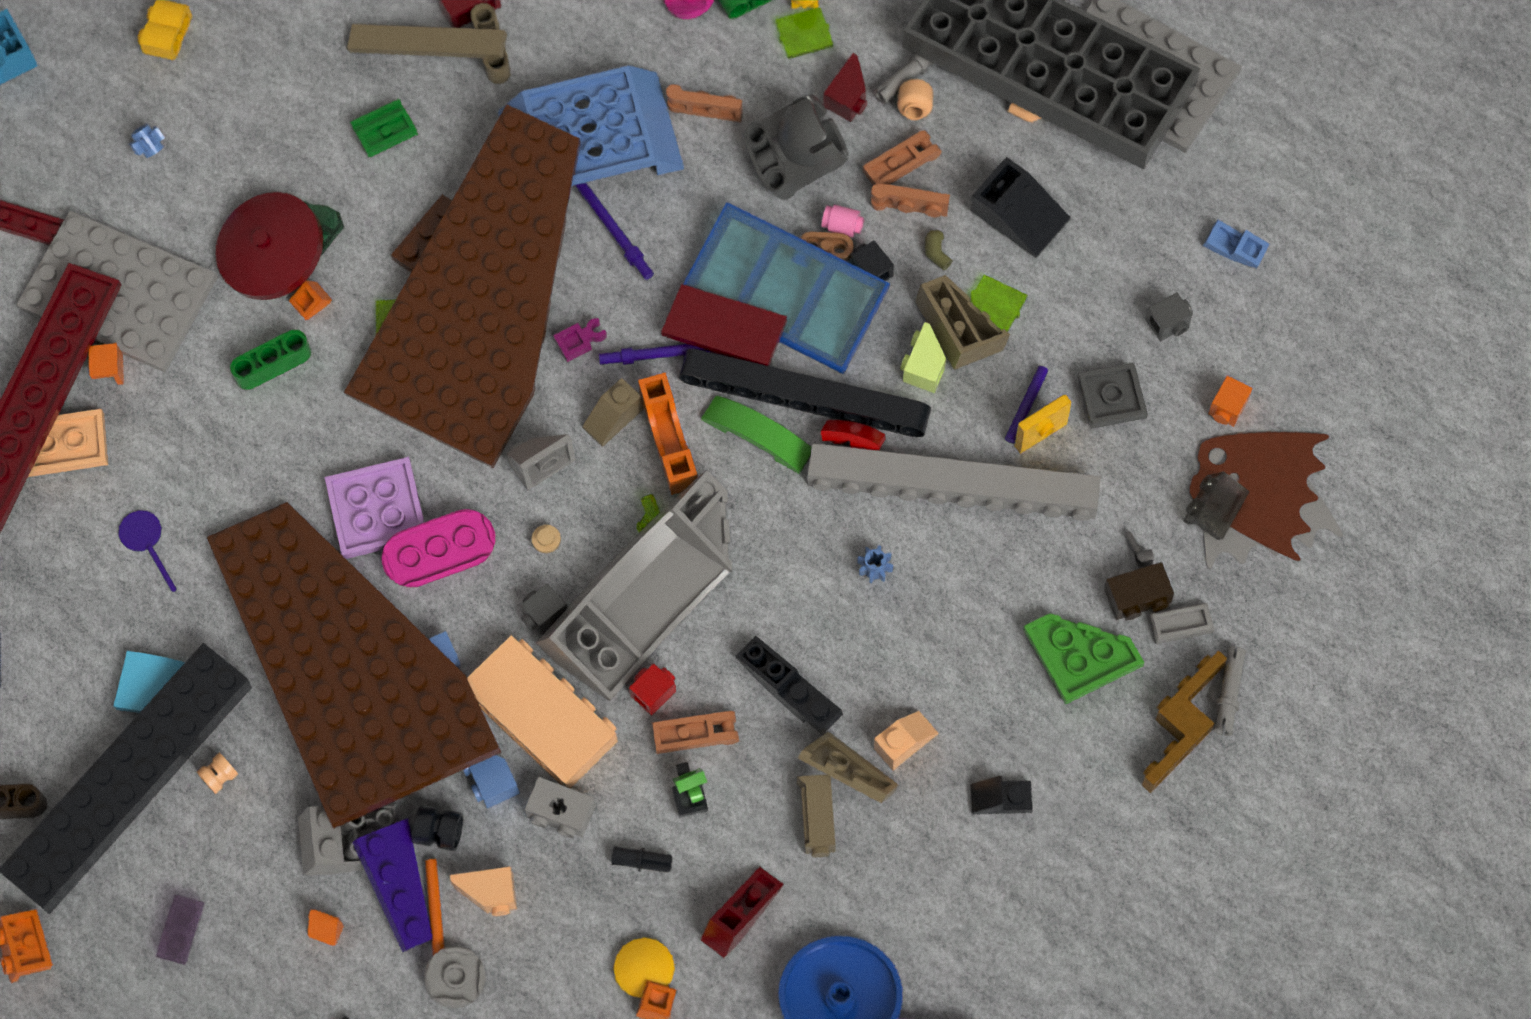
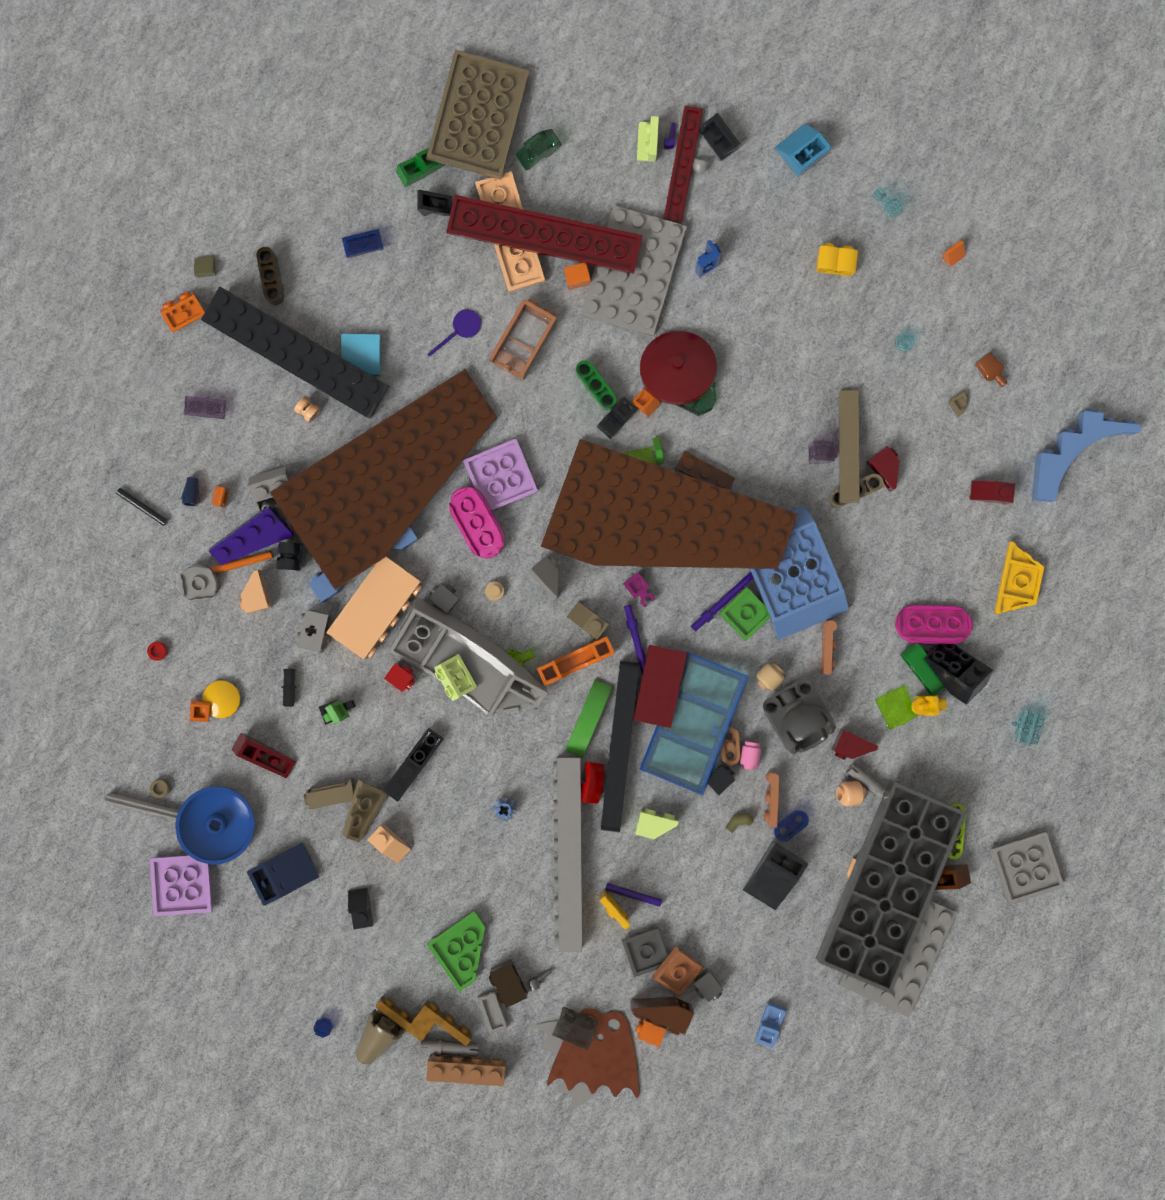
camera: 80 degrees right, 20 degrees up
medium blue gear [129,124,165,158] -> none
green plate [350,99,418,158] -> none
nougat plate [652,711,739,754] -> none
nougat plate [862,130,942,186] -> none
dark tan wedge [915,275,1010,370] -> none
clear neon green piece [970,274,1028,332] -> none
none -> dark blue cone [180,477,200,506]
none -> dark blue slope [246,842,320,907]
none -> clear blue tile [313,1017,333,1038]
none -> dark tan cone [356,1009,404,1064]
none -> medium nougat brick [426,1054,506,1086]
none -> yellowish green bracket [434,654,477,701]
none -> door [489,299,557,380]
none -> black slope [597,396,638,440]
none -> reddish brown slope [630,997,694,1035]
none -> bright green tile [652,437,664,465]
none -> nougat plate [652,946,704,997]
none -> blue bracket [695,240,721,278]
none -> bright green plate [719,587,770,641]
none -> tan head [756,662,785,691]
none -> clear blue plate [773,810,809,842]
none -> clear purple slope [808,441,838,464]

